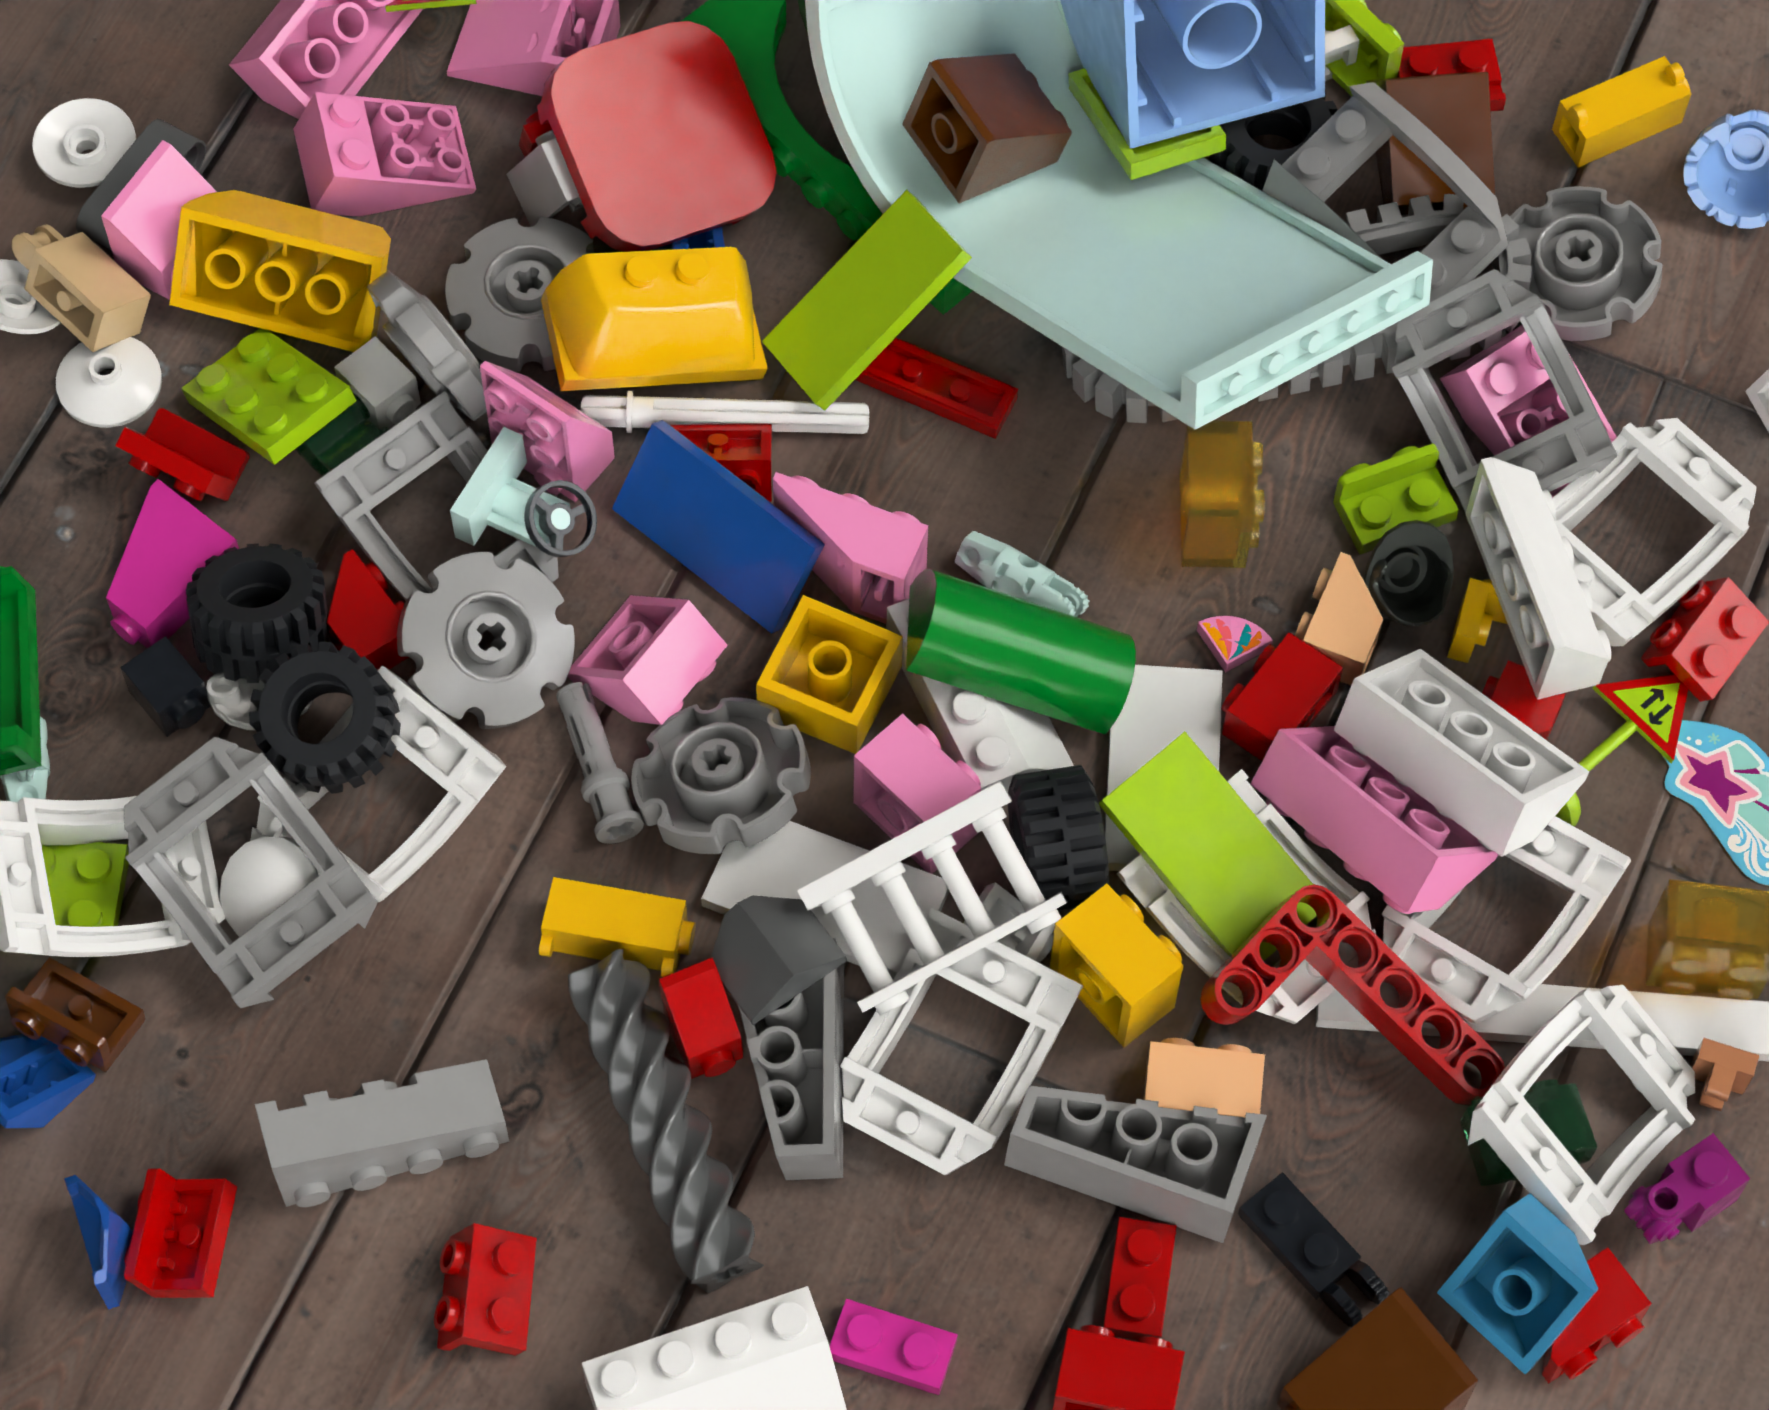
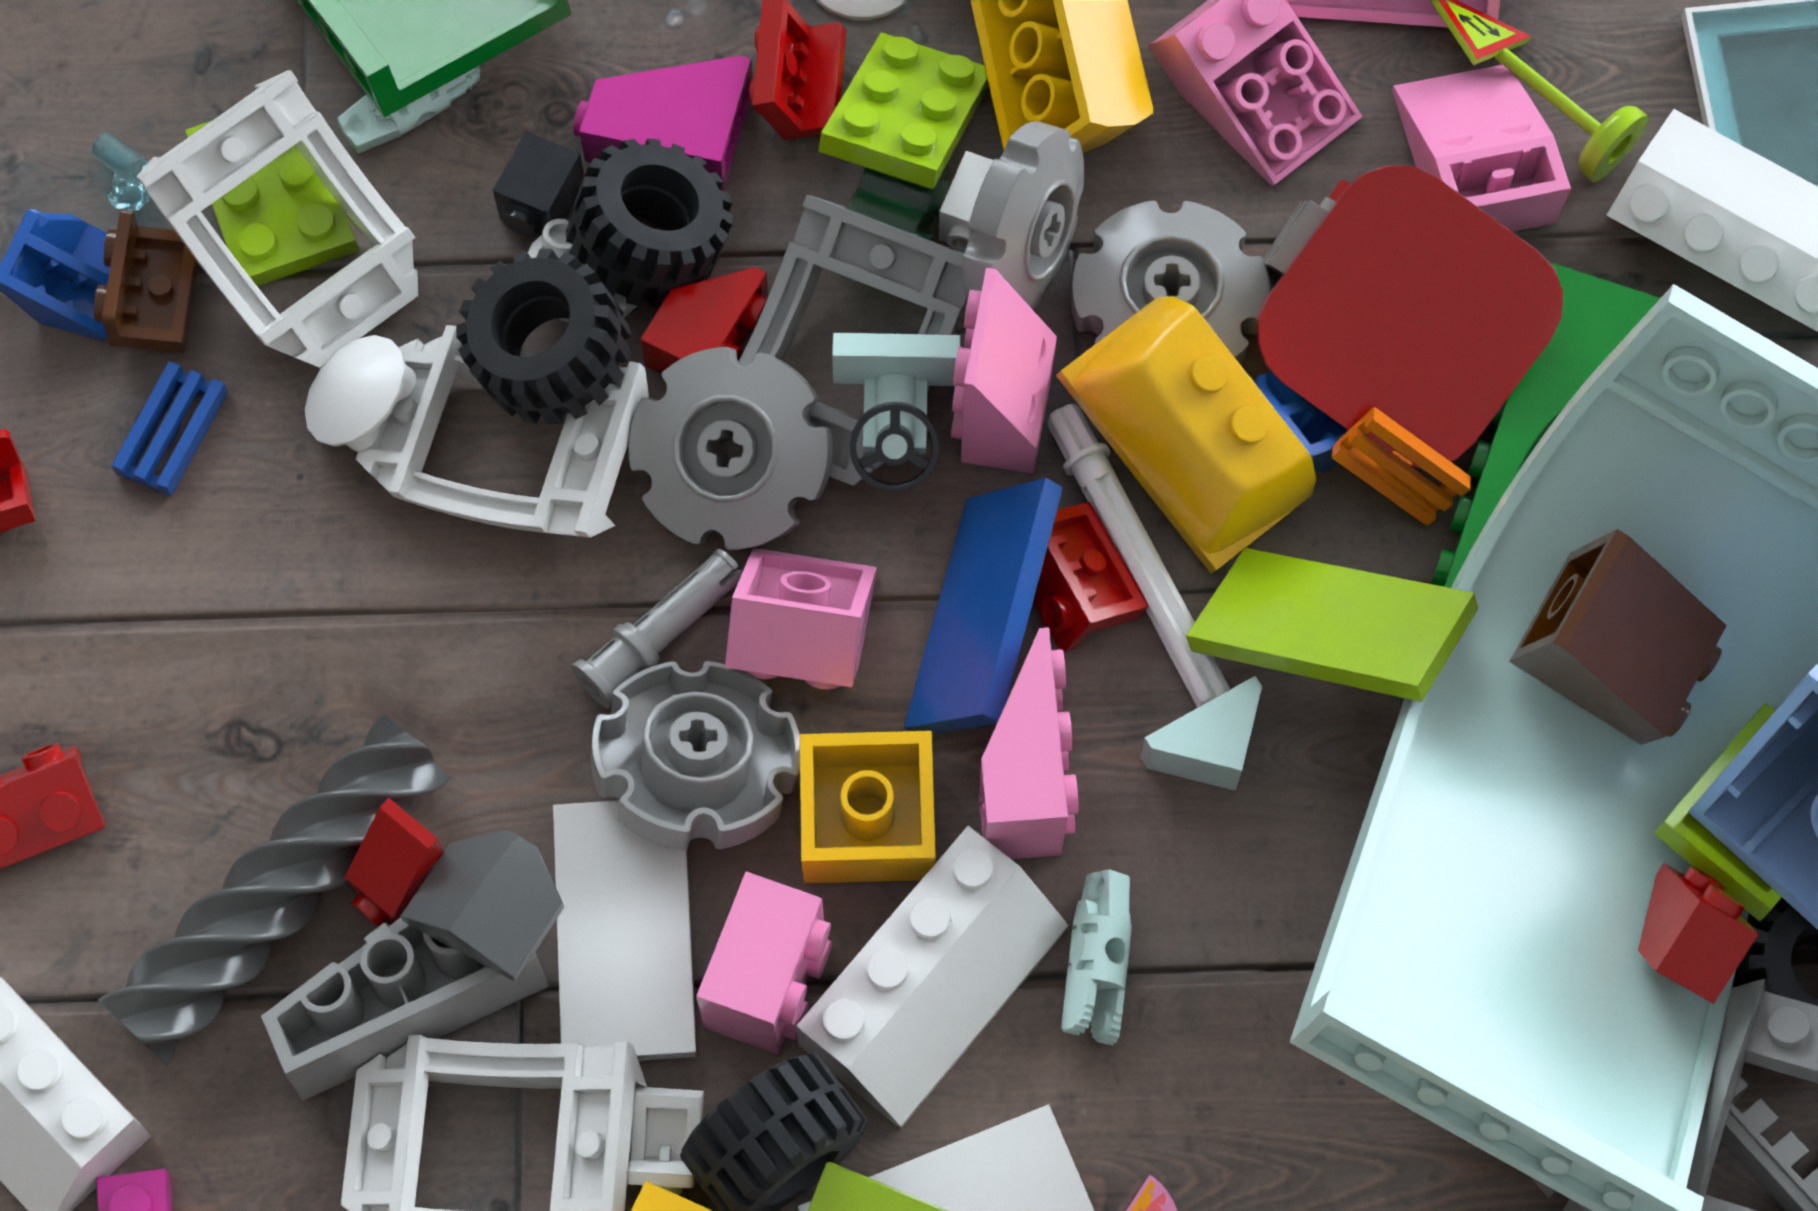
camera: 65 degrees right, 5 degrees up
light grey wedge [124,737,378,1008] -> none
light grey wedge [254,1059,509,1207] -> none
yellow brick [539,877,696,977] -> none
white fence [797,781,1067,1016] -> none
red tile [855,337,1018,439] -> none
green brick [906,569,1136,735] -> none
clear yellow brick [1179,421,1265,568] -> none
none -> blue tile [111,361,228,496]
none -> light aqua slope [1140,676,1262,791]
none -> orange tile [1331,407,1471,527]
none -> red slope [1638,863,1758,1004]

